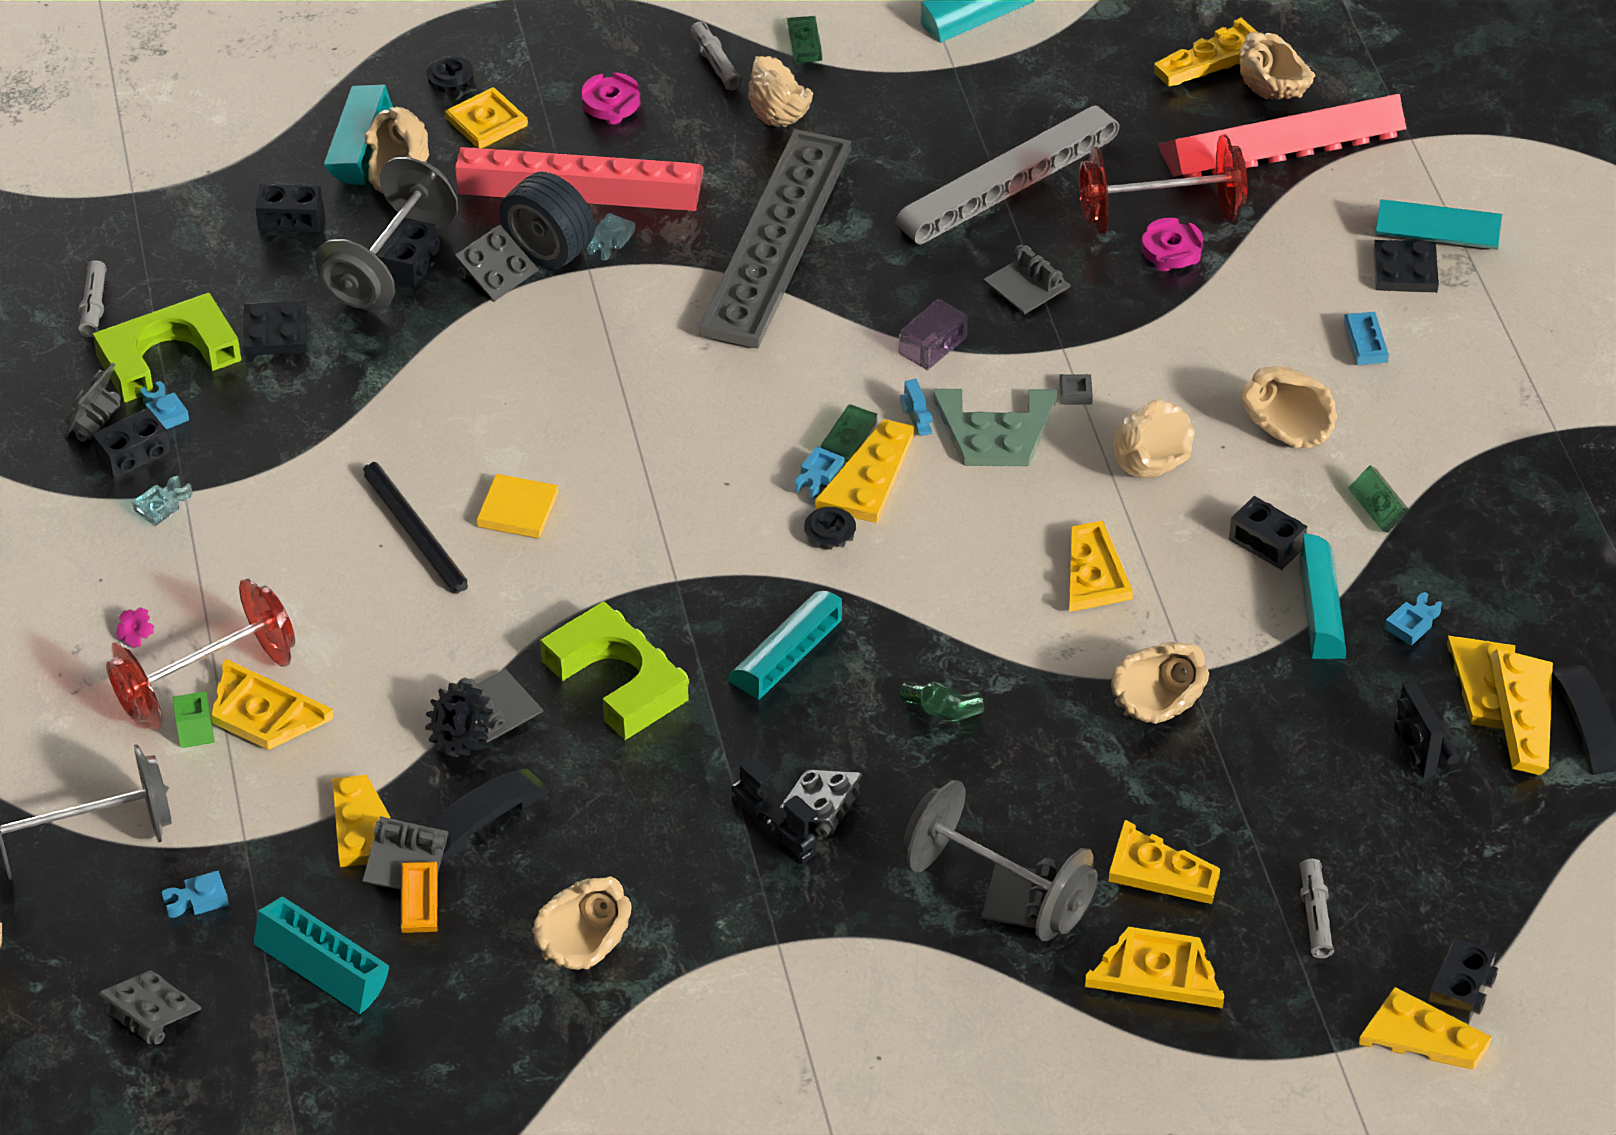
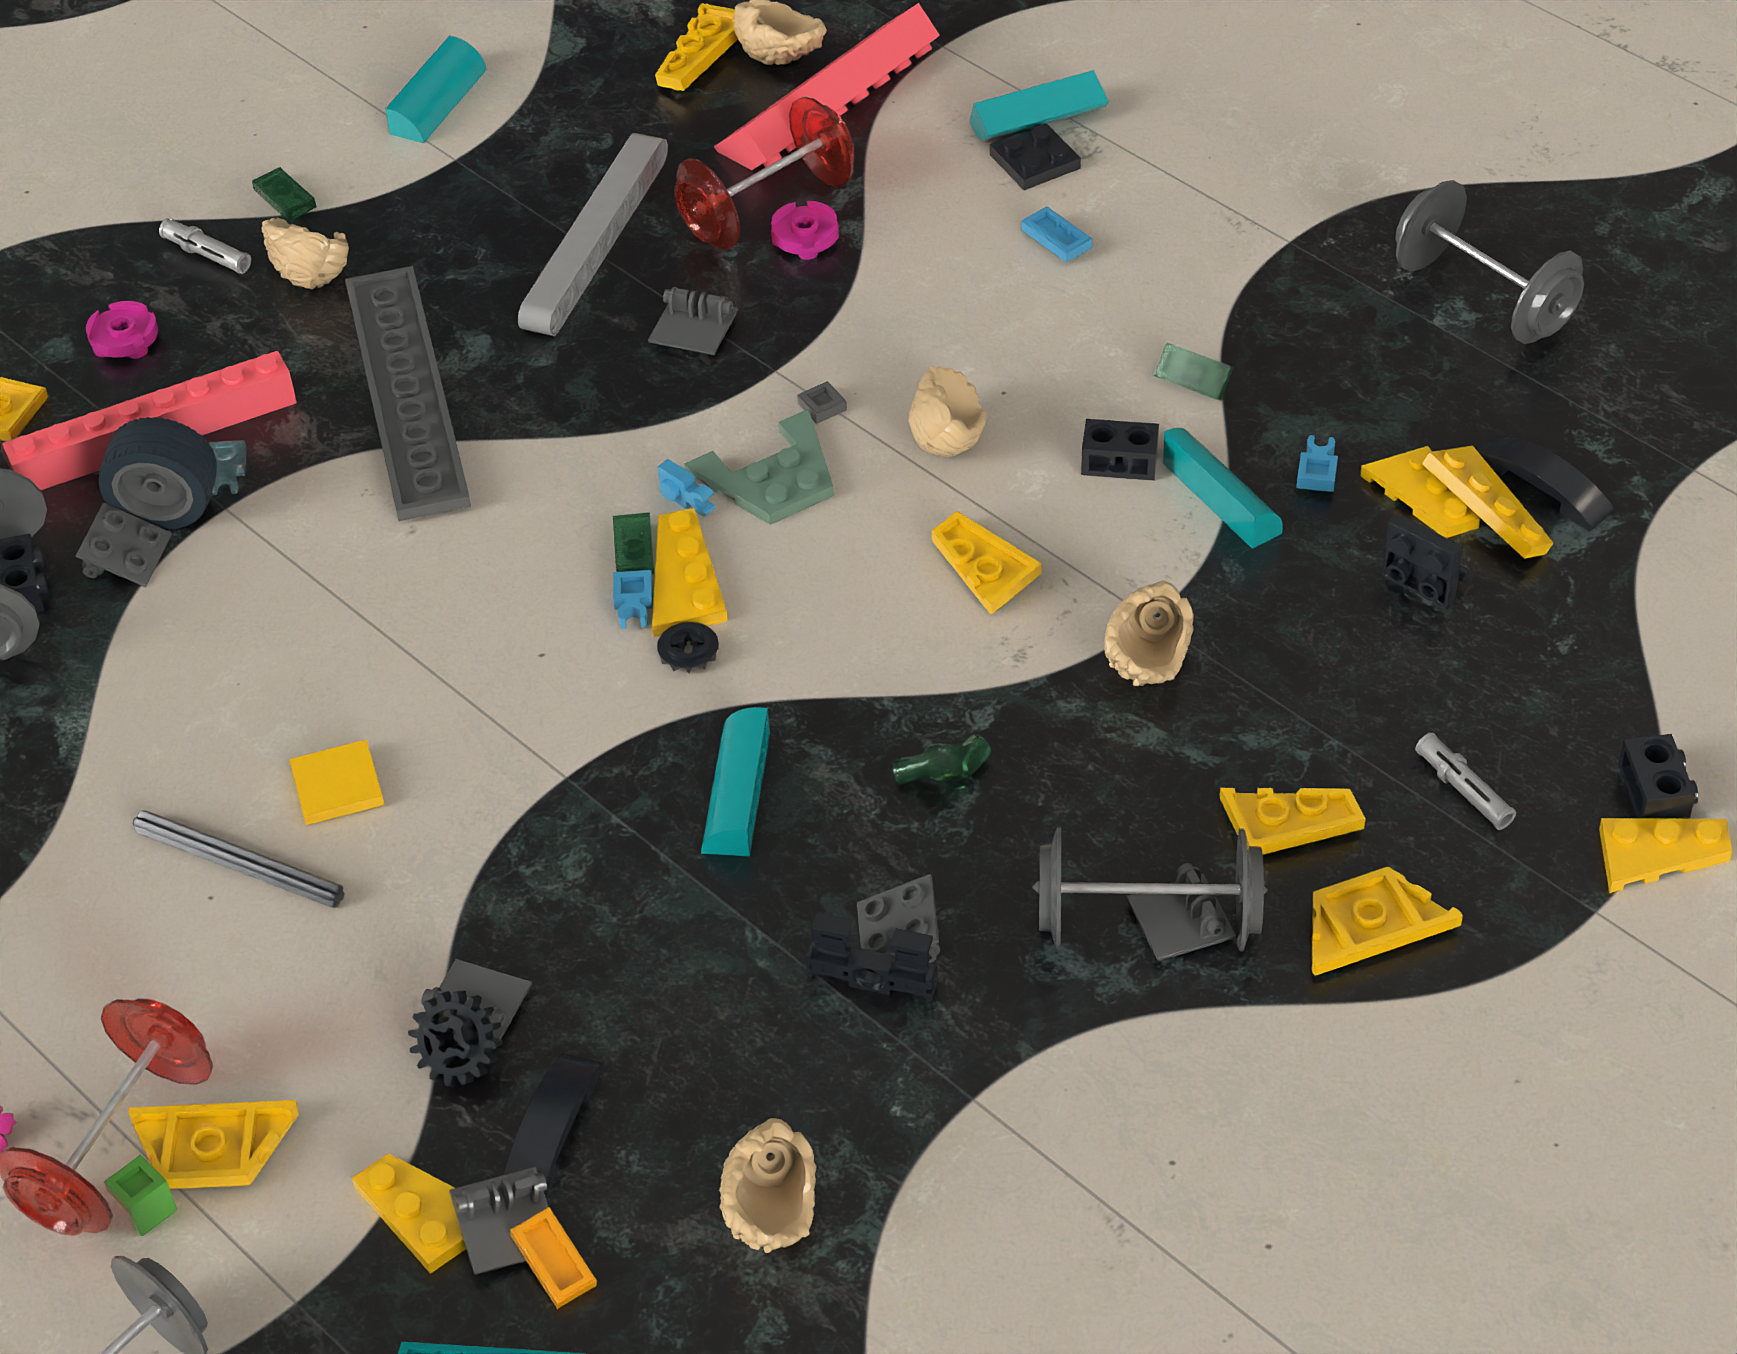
camera: 30 degrees left, 0 degrees up
lime arch [540,601,689,740] -> none
clear purple panel [899,298,968,371] -> none
tan hair [1241,366,1338,448] -> none

